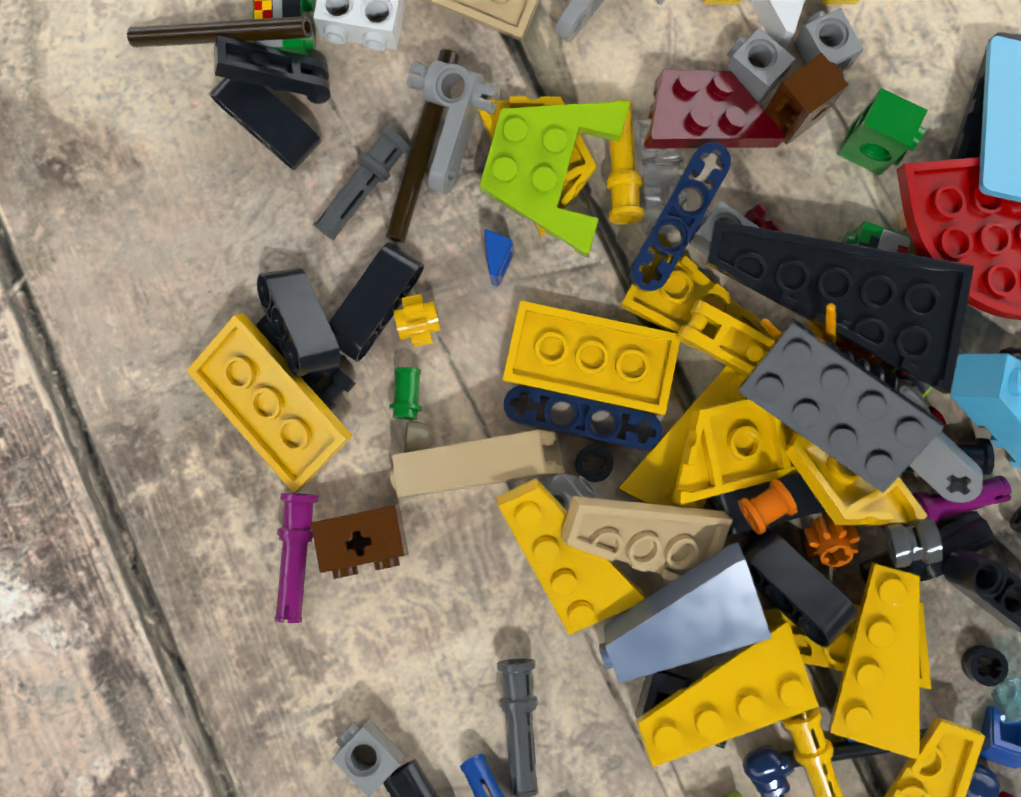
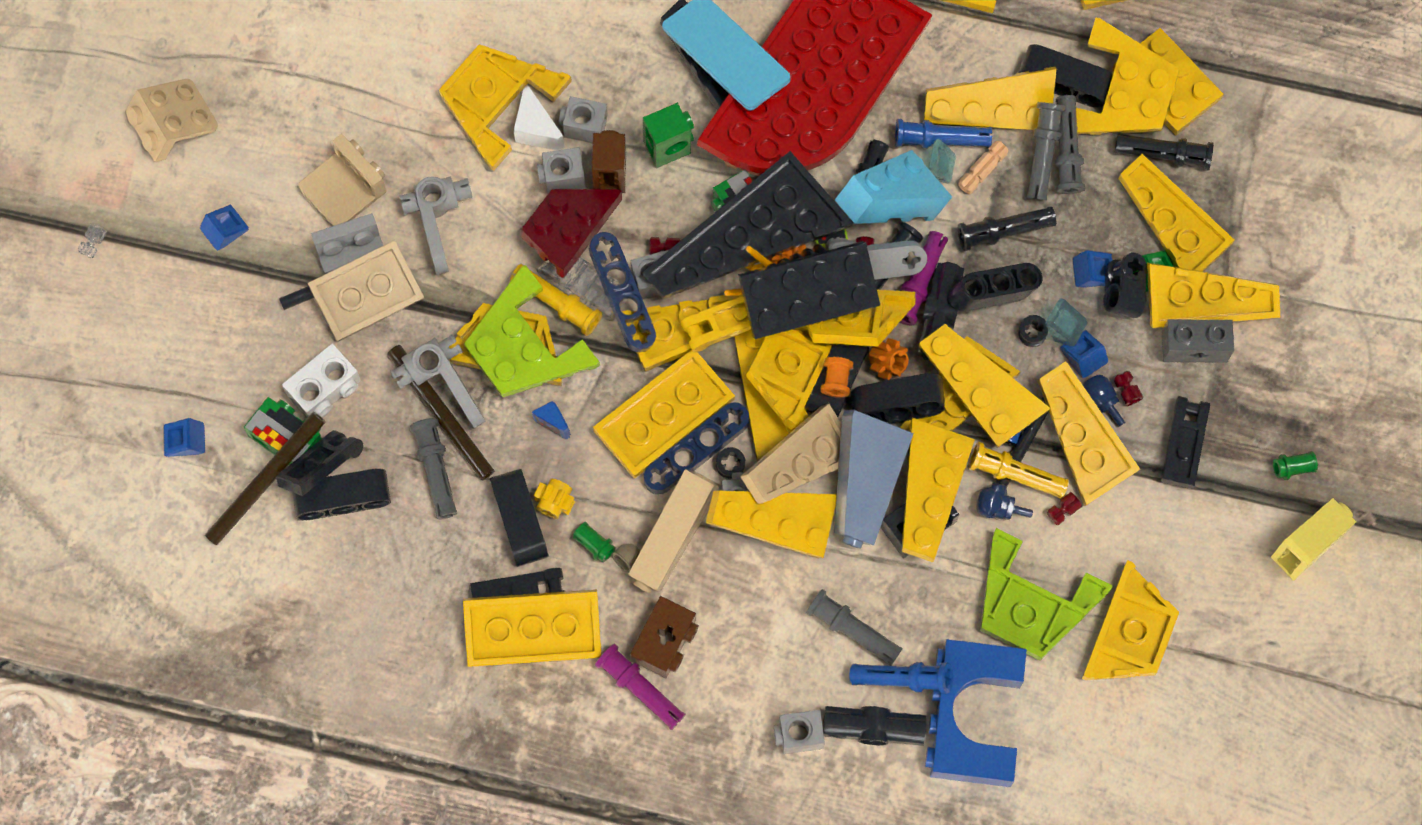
camera: 55 degrees left, 10 degrees down
black beam [257,268,340,377] -> none
dark grey wheel [885,518,943,568] -> none

